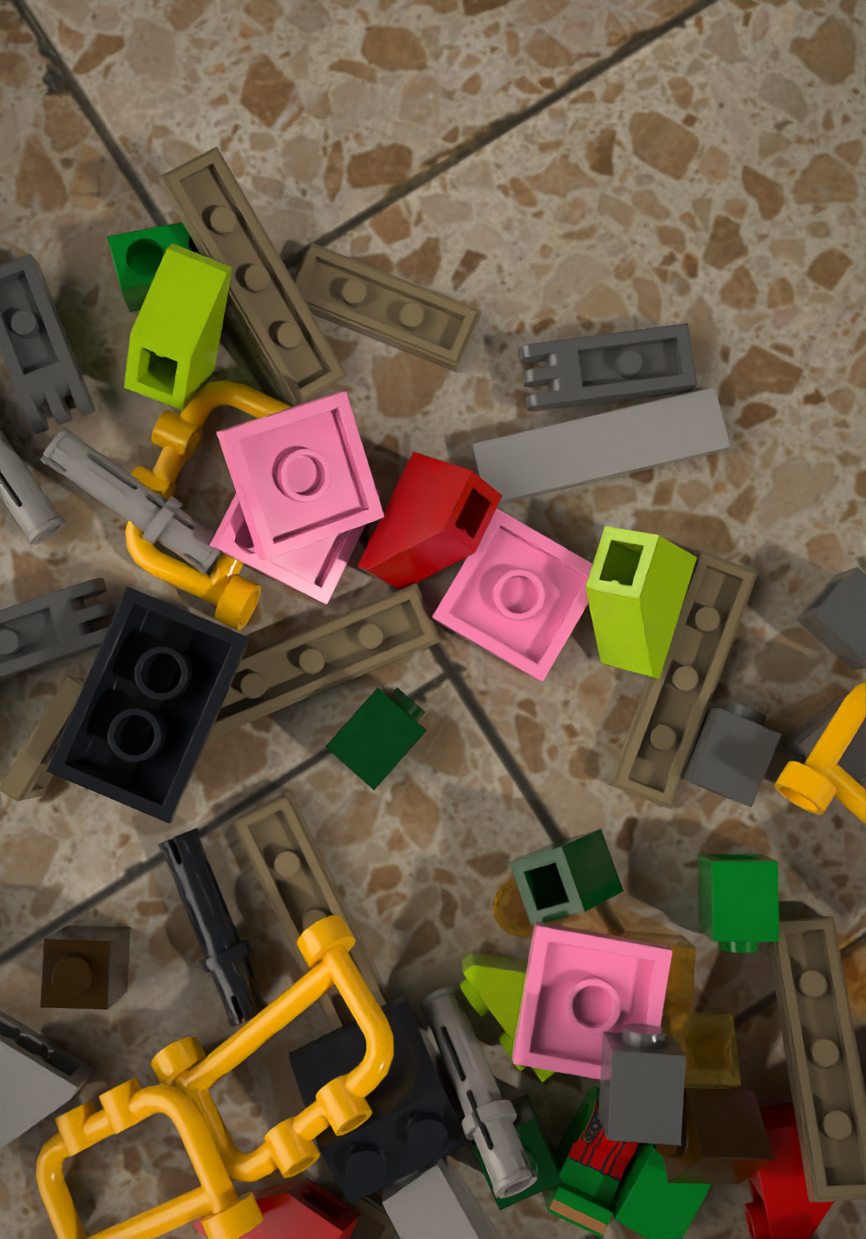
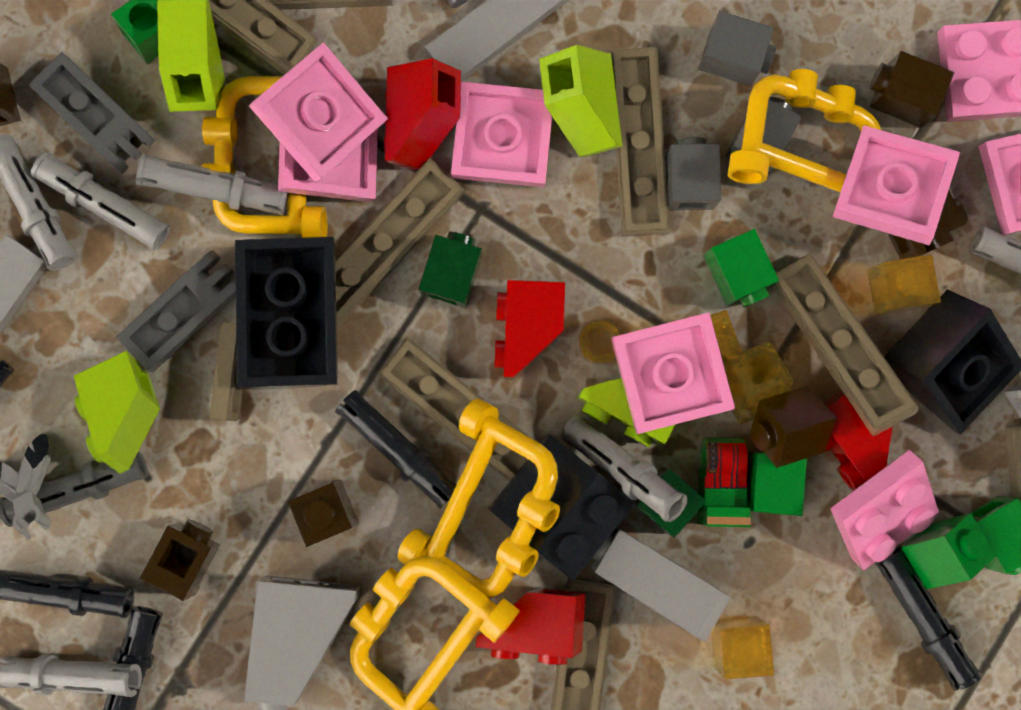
camera: 30 degrees left, 0 degrees up
dark green brick [509,829,624,926] -> none
dark grey brick [598,1023,686,1146] -> none
none -> red slope [494,280,565,380]

